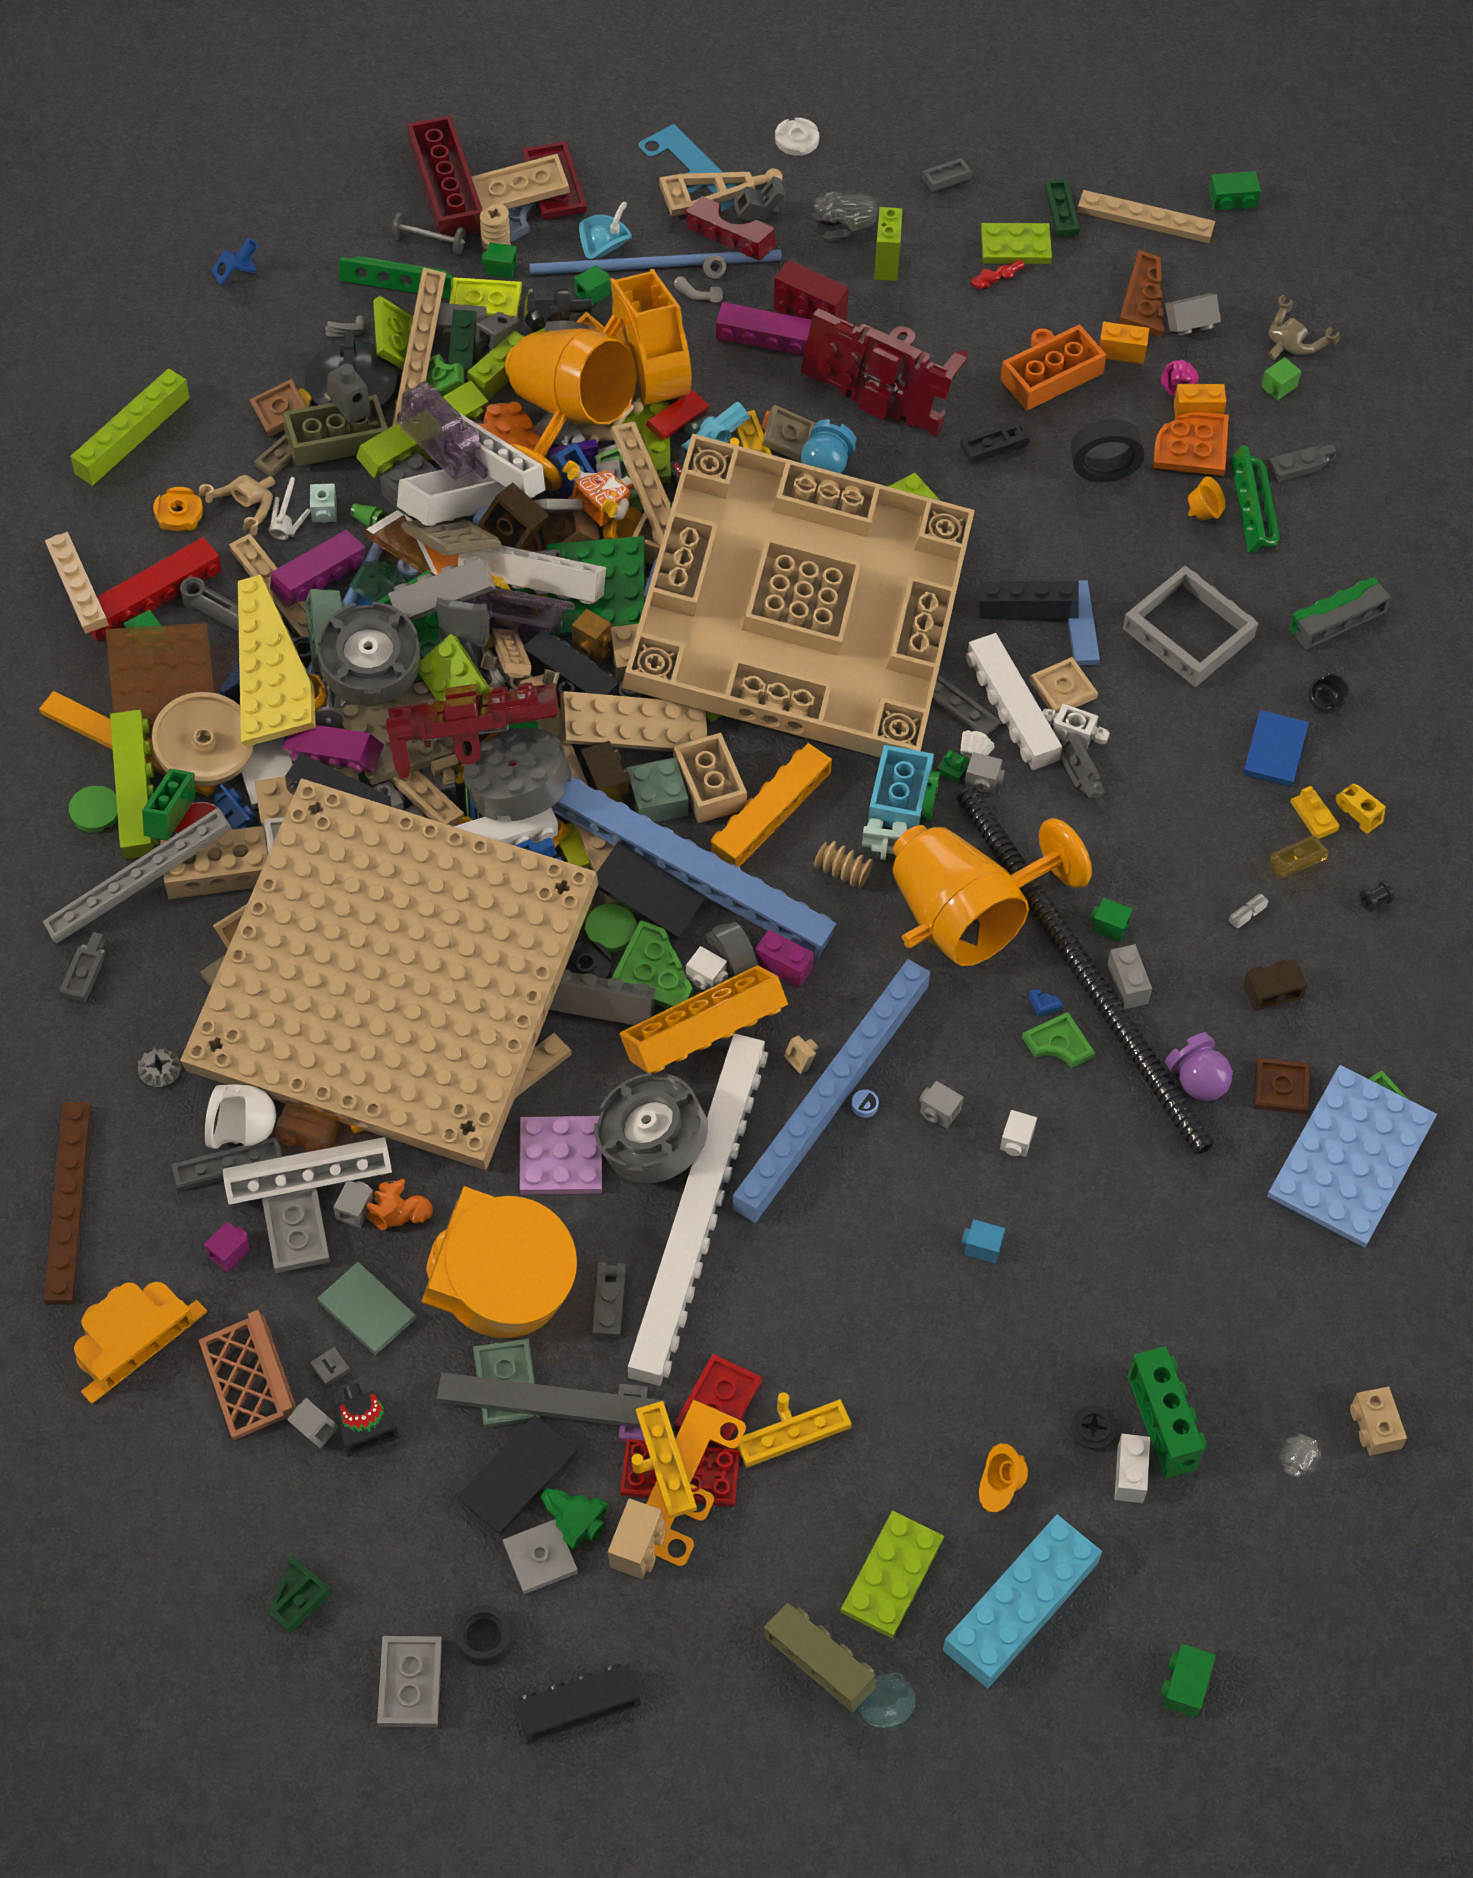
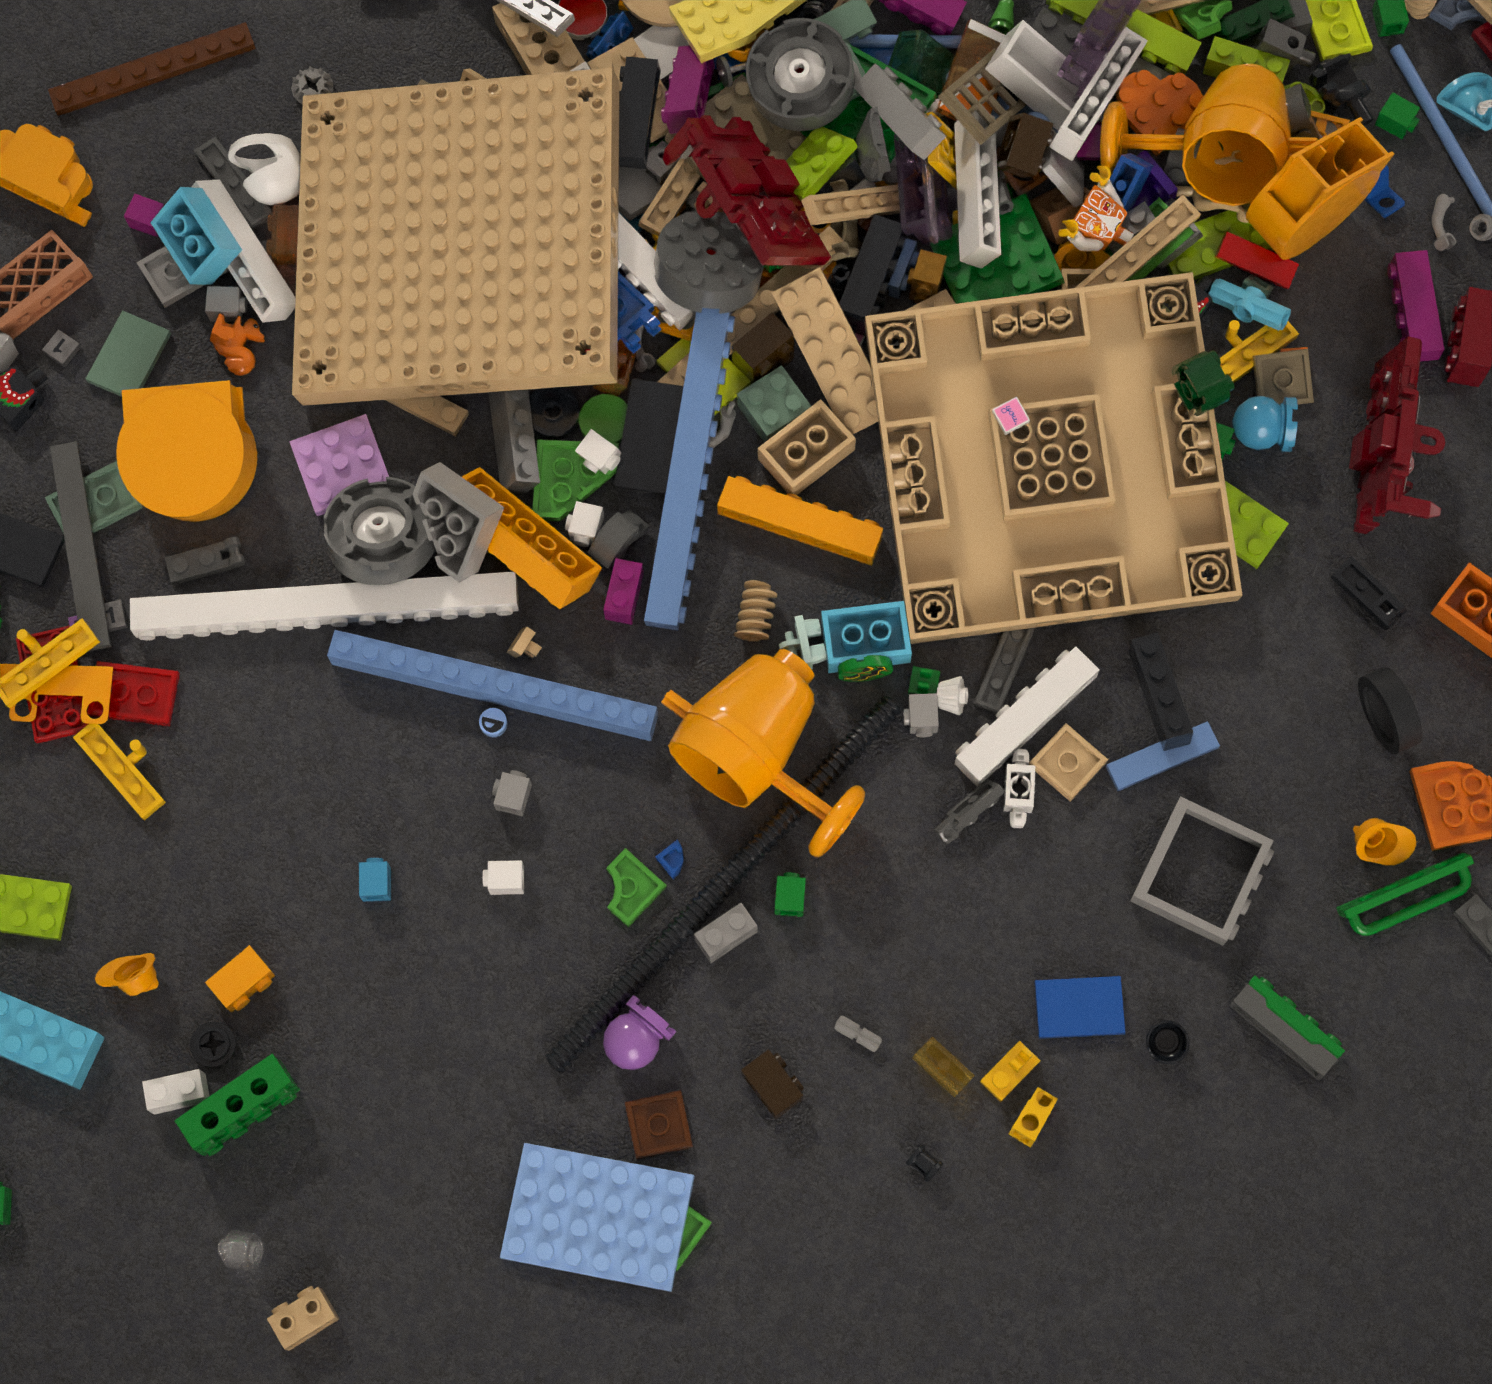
camera: 75 degrees right, 15 degrees up
none -> medium azure brick [150,187,242,285]
none -> light orange brick [205,945,275,1013]
none -> light grey brick [413,462,504,583]
none -> white brick [575,429,621,475]
none -> bright pink tile [992,397,1030,435]
none -> dark green brick [1172,350,1234,416]

